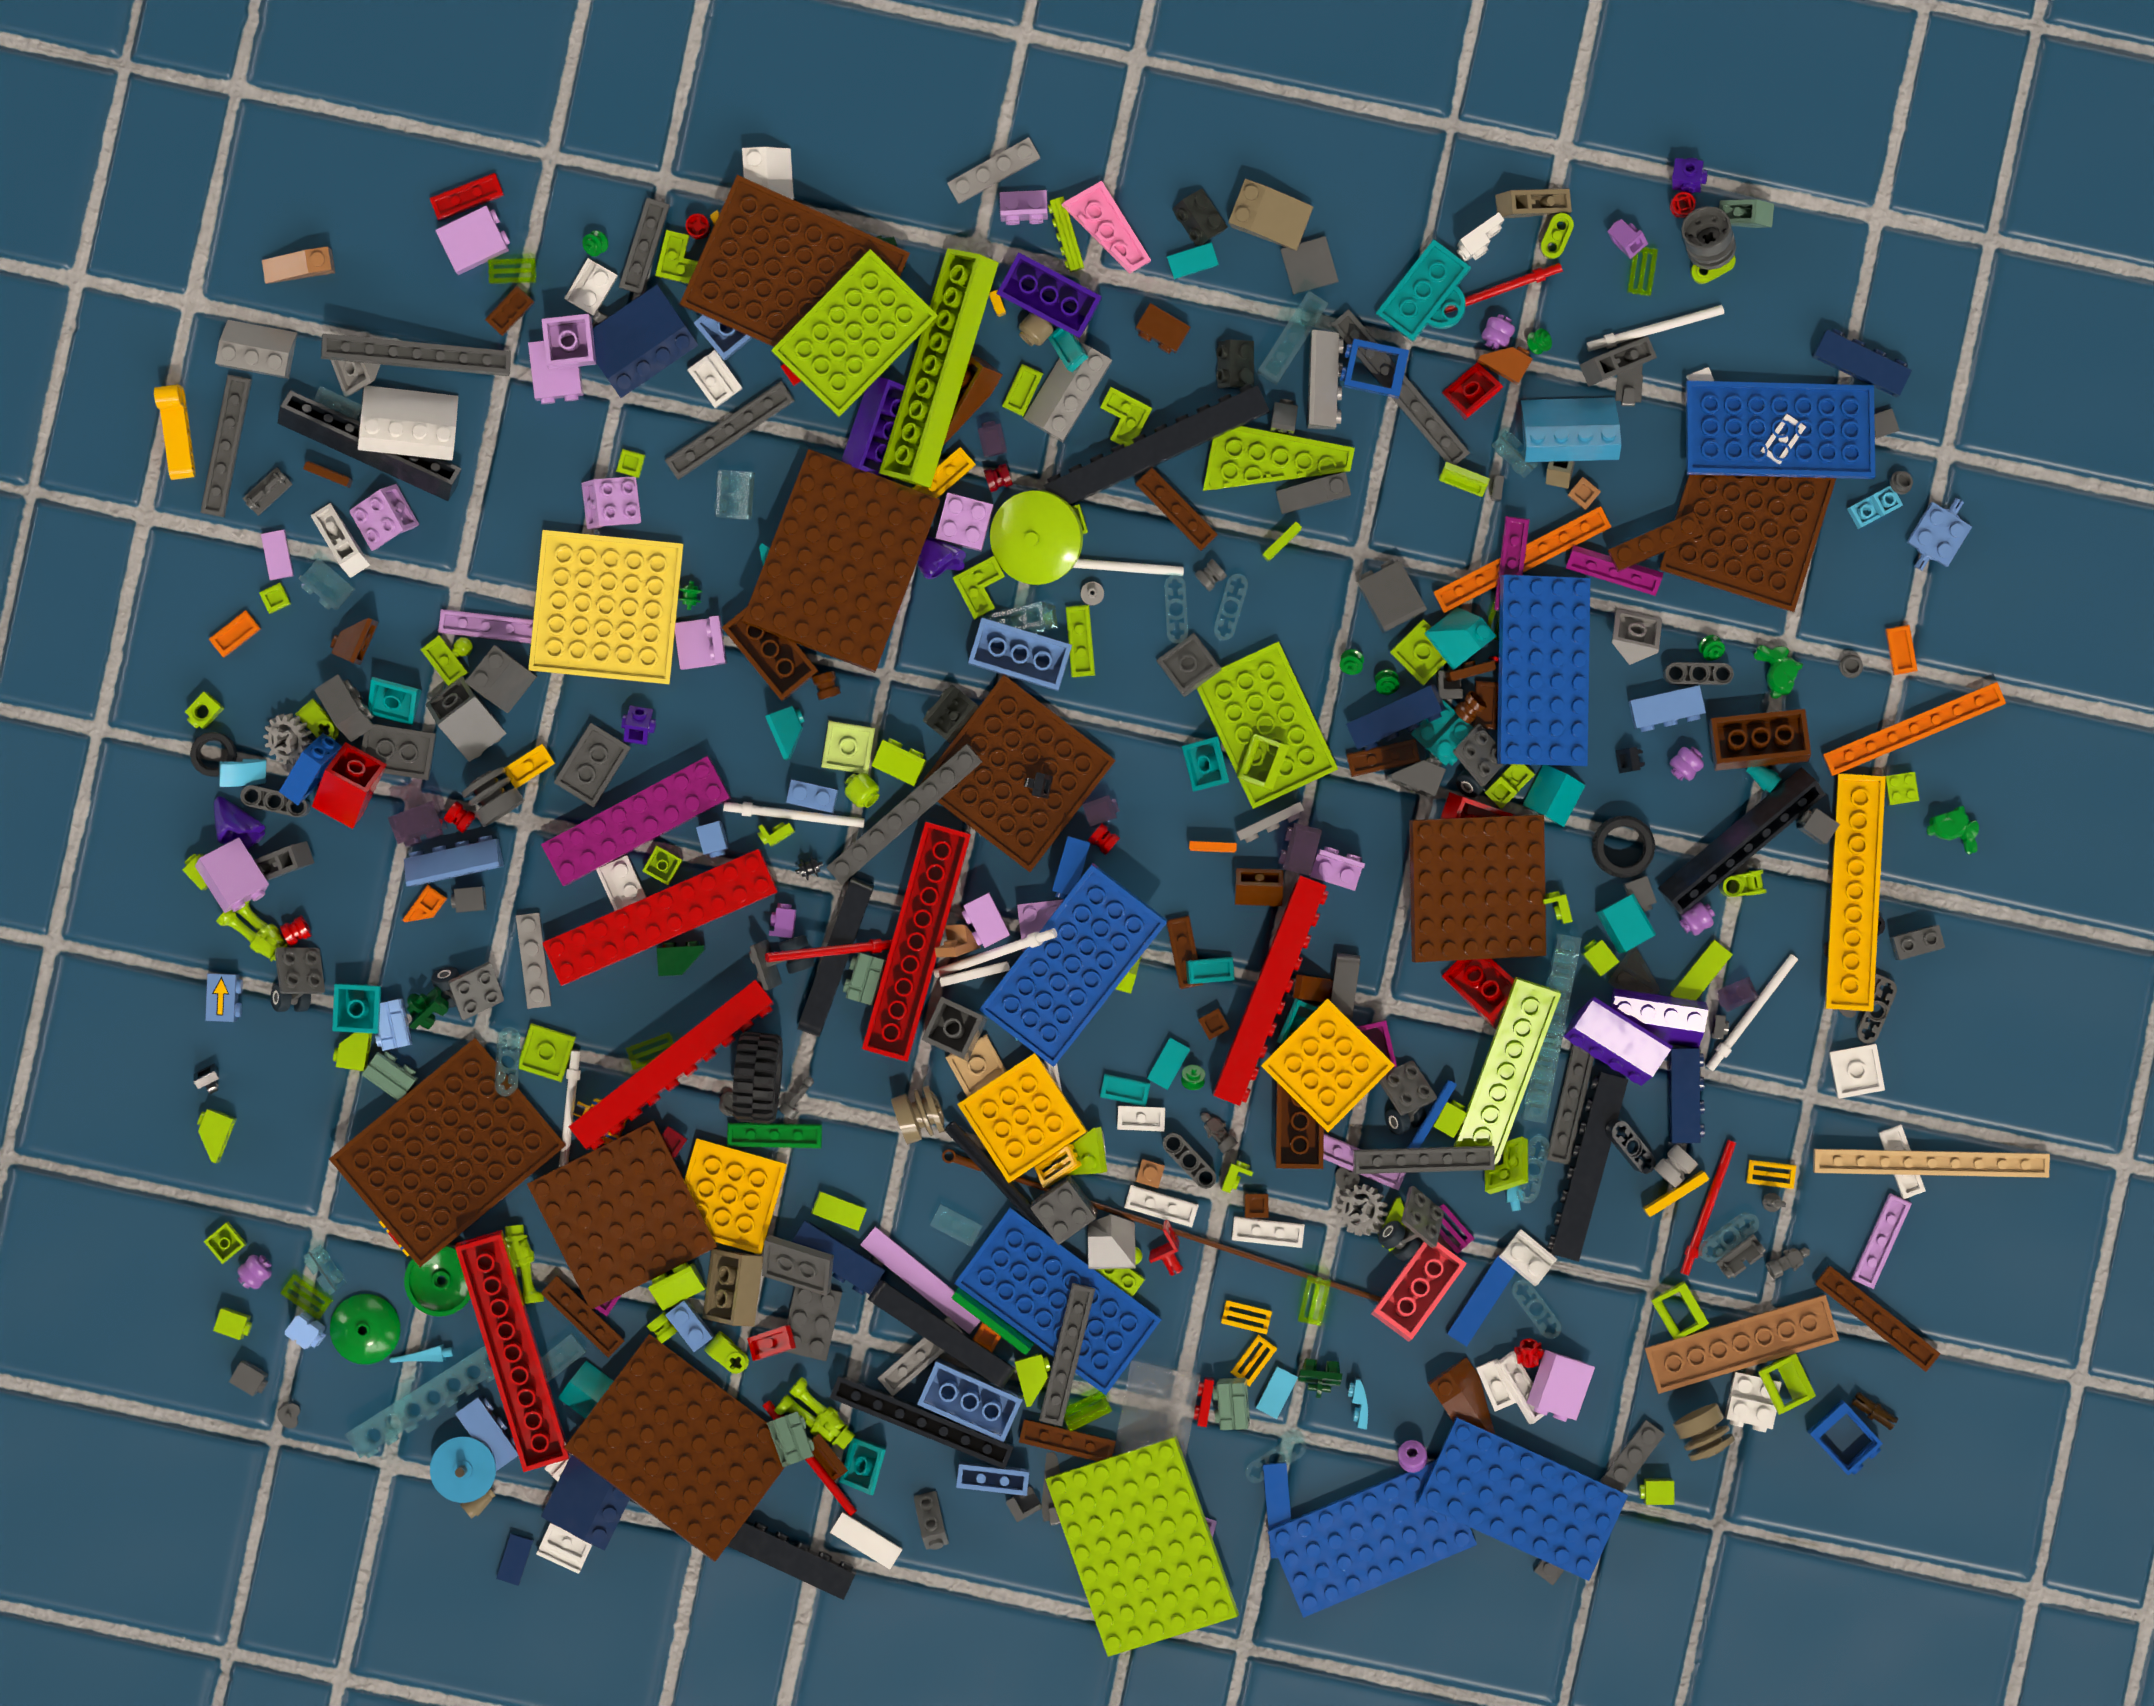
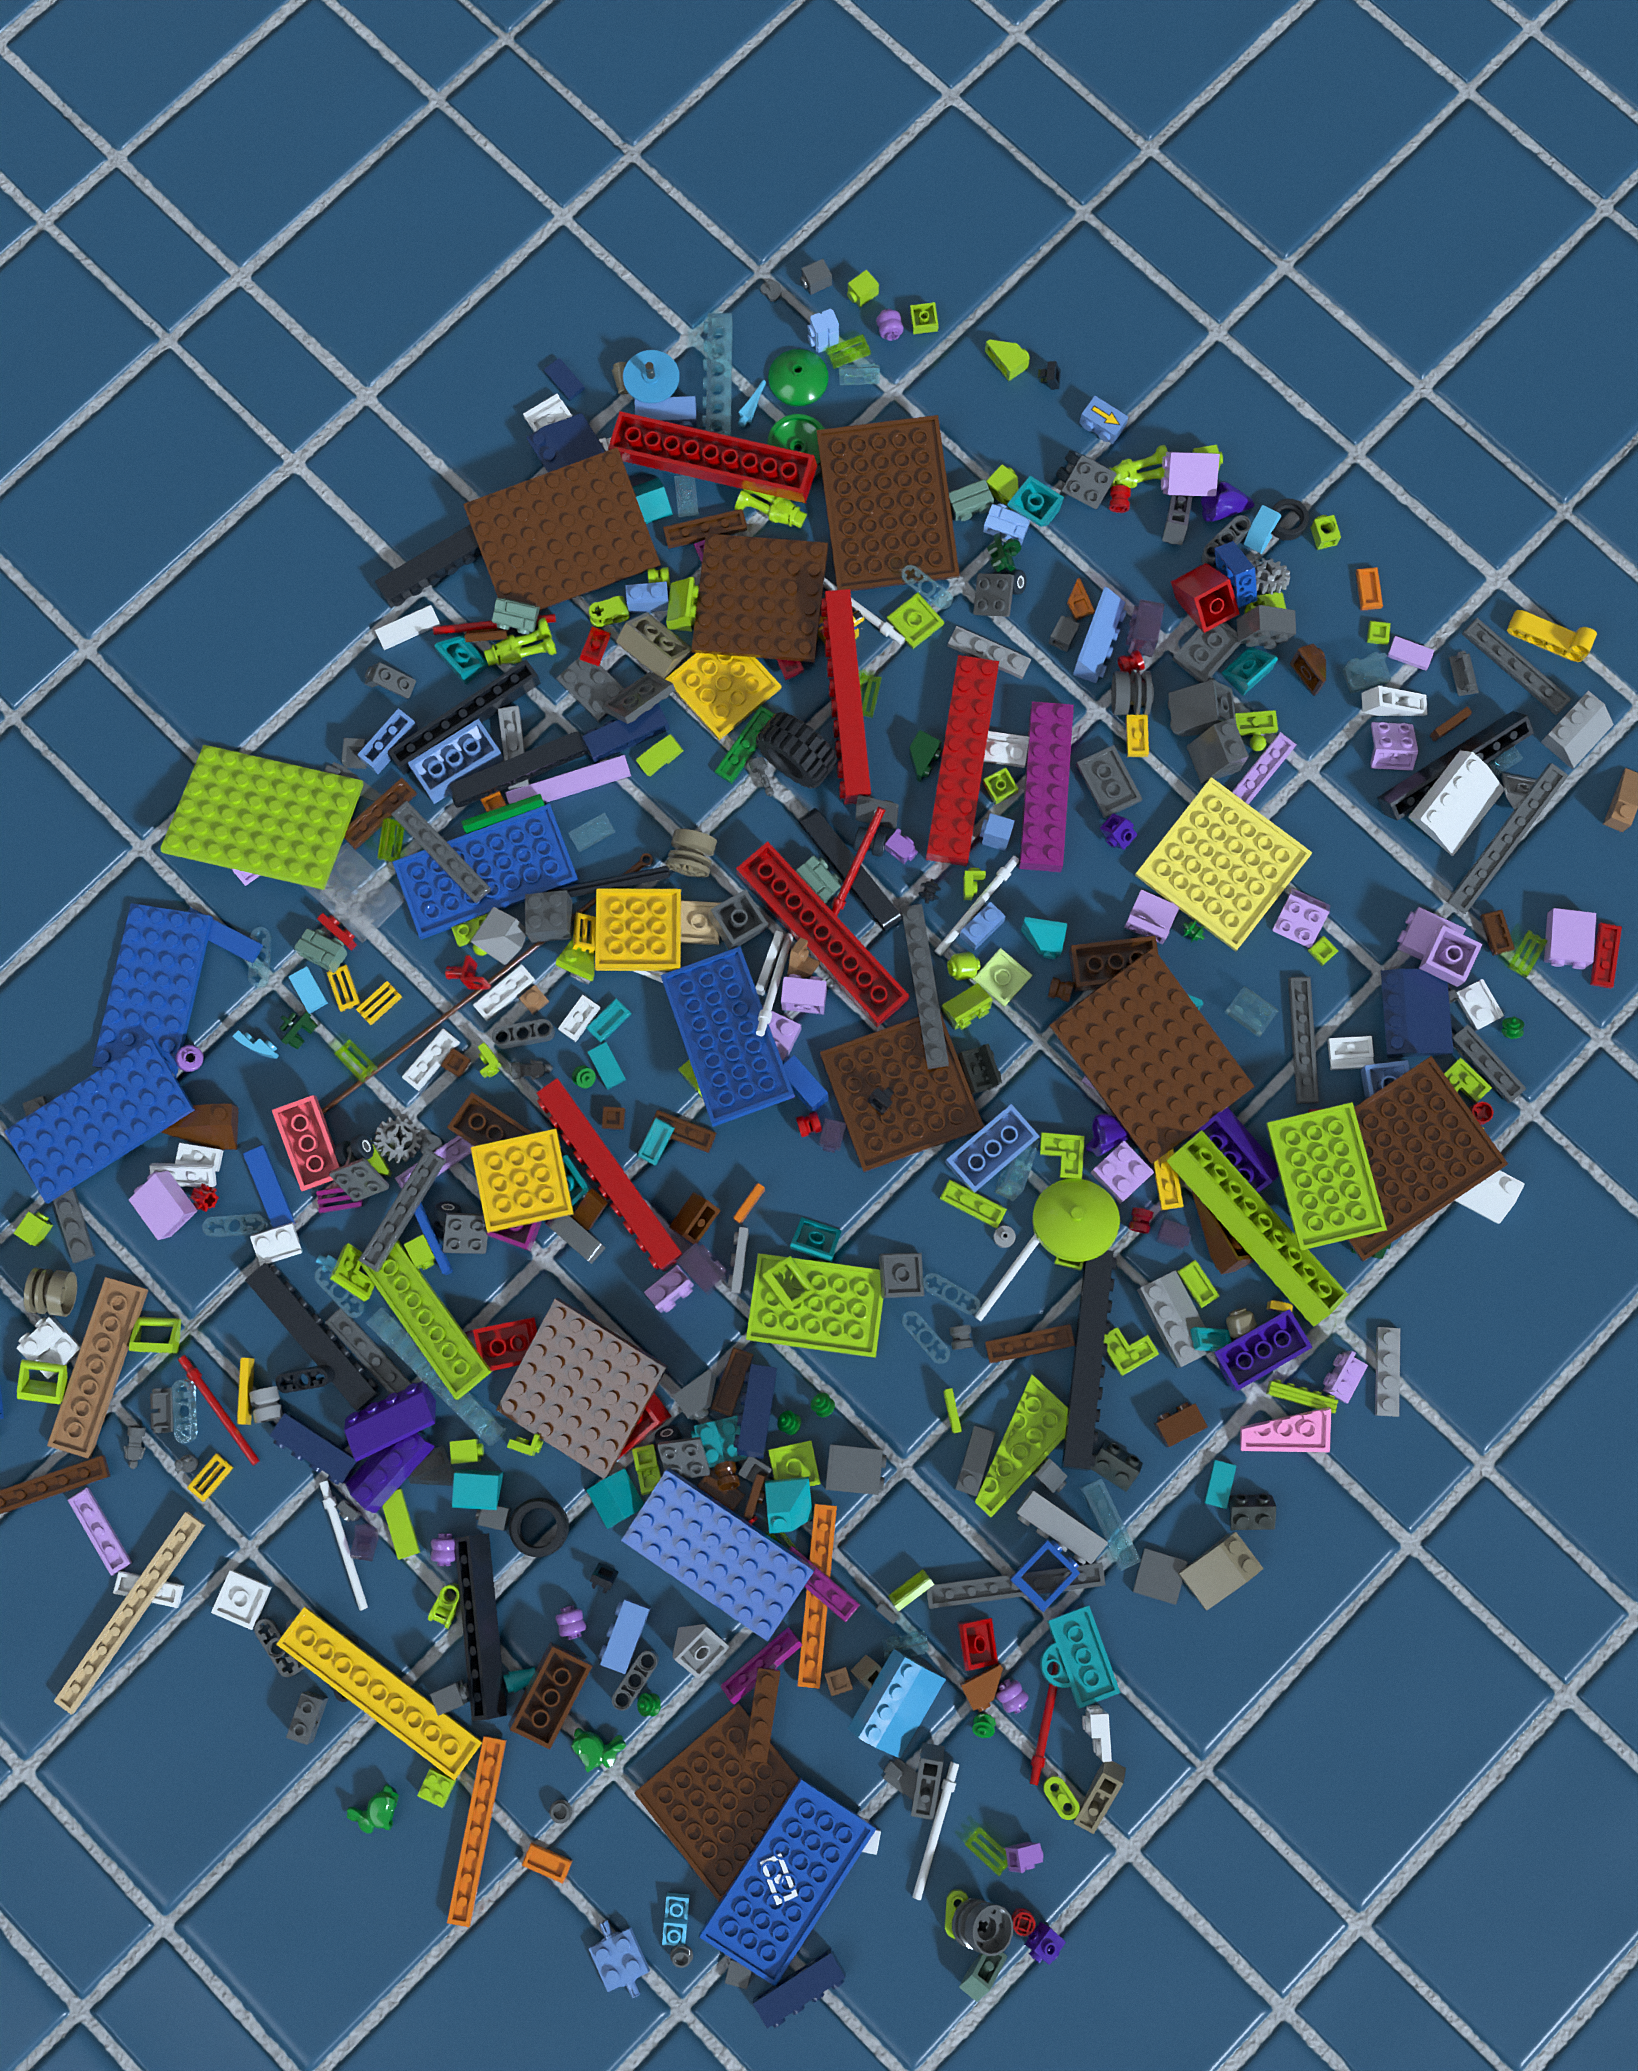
camera: 130 degrees right, 10 degrees down
lime slope [1015,1353,1051,1407] -> none

